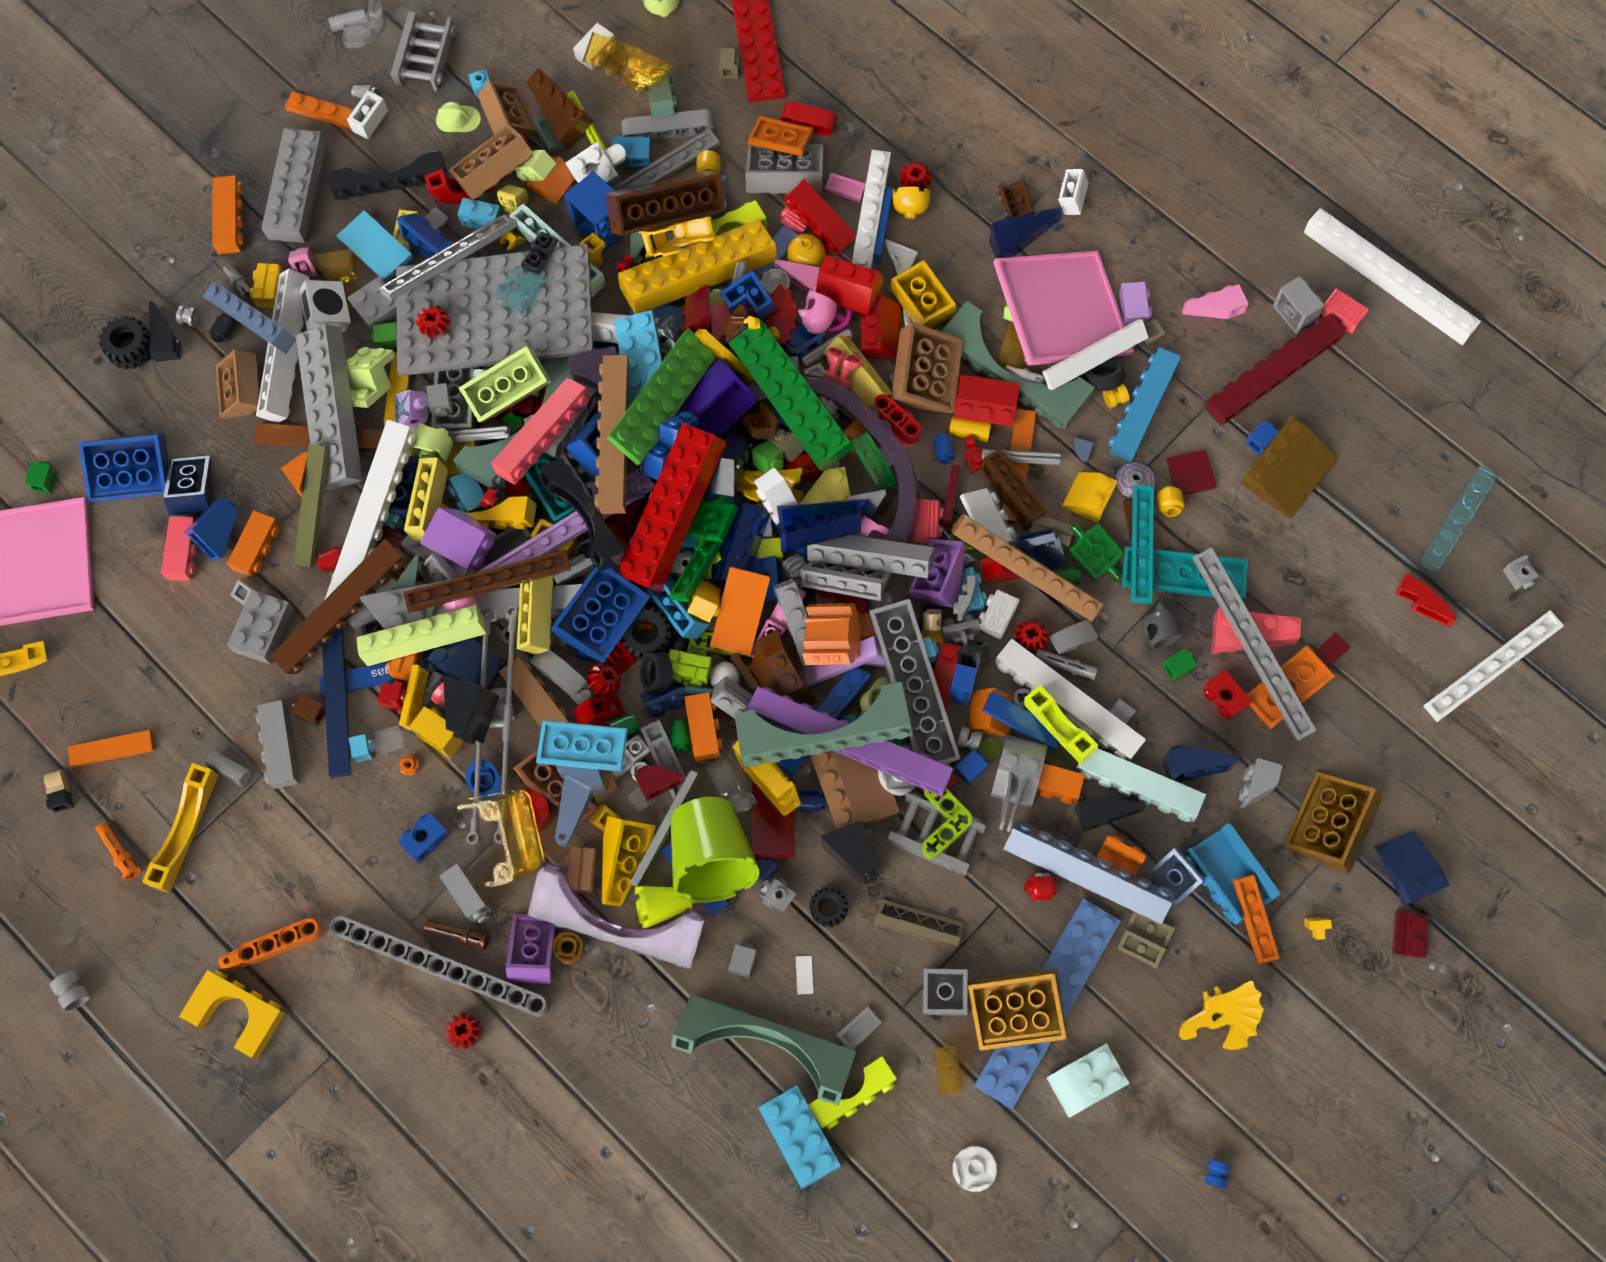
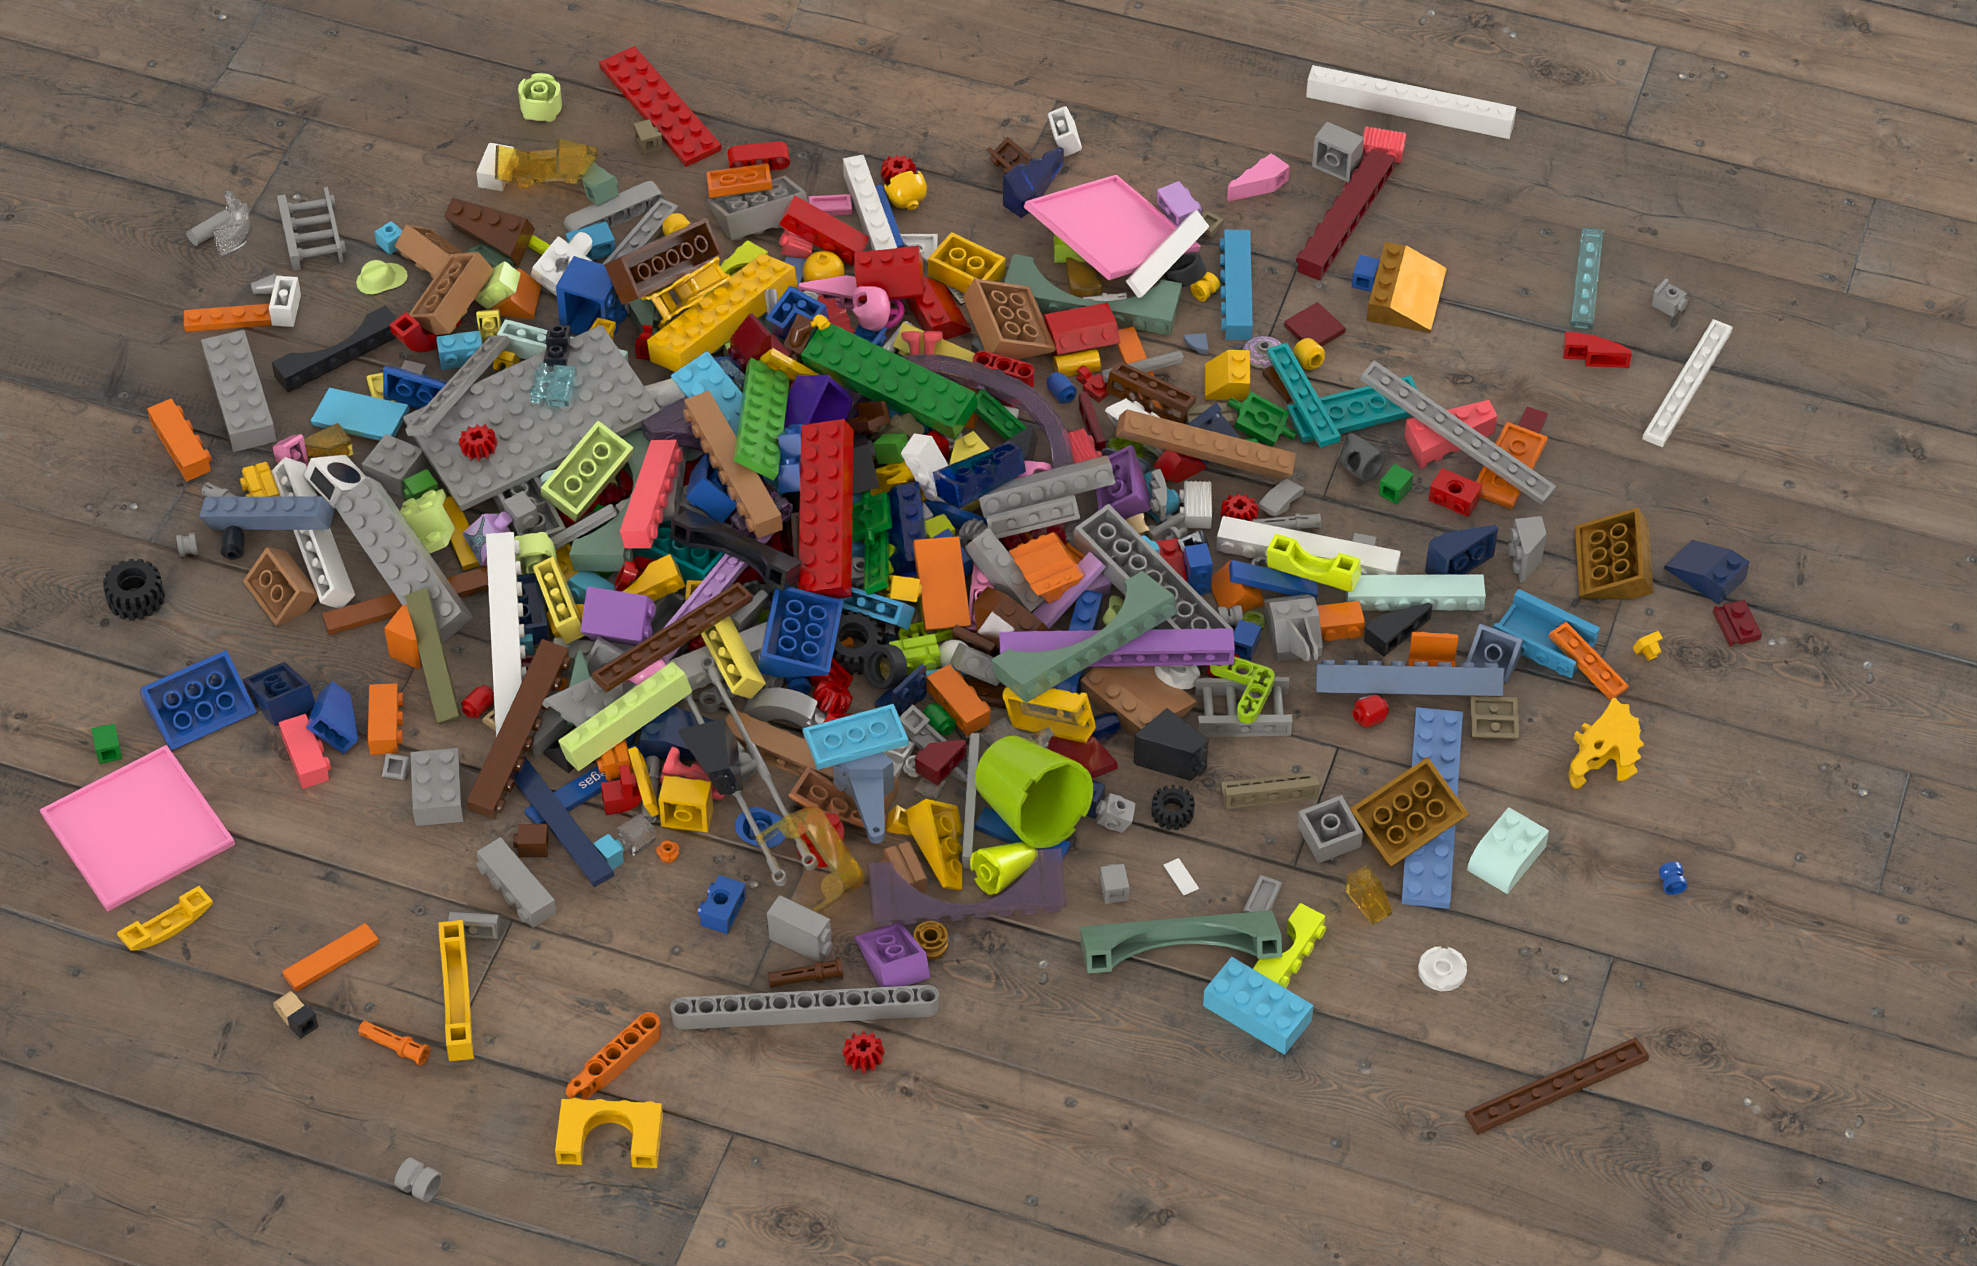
camera: 30 degrees left, 20 degrees down
black slope [149,301,182,362] -> none

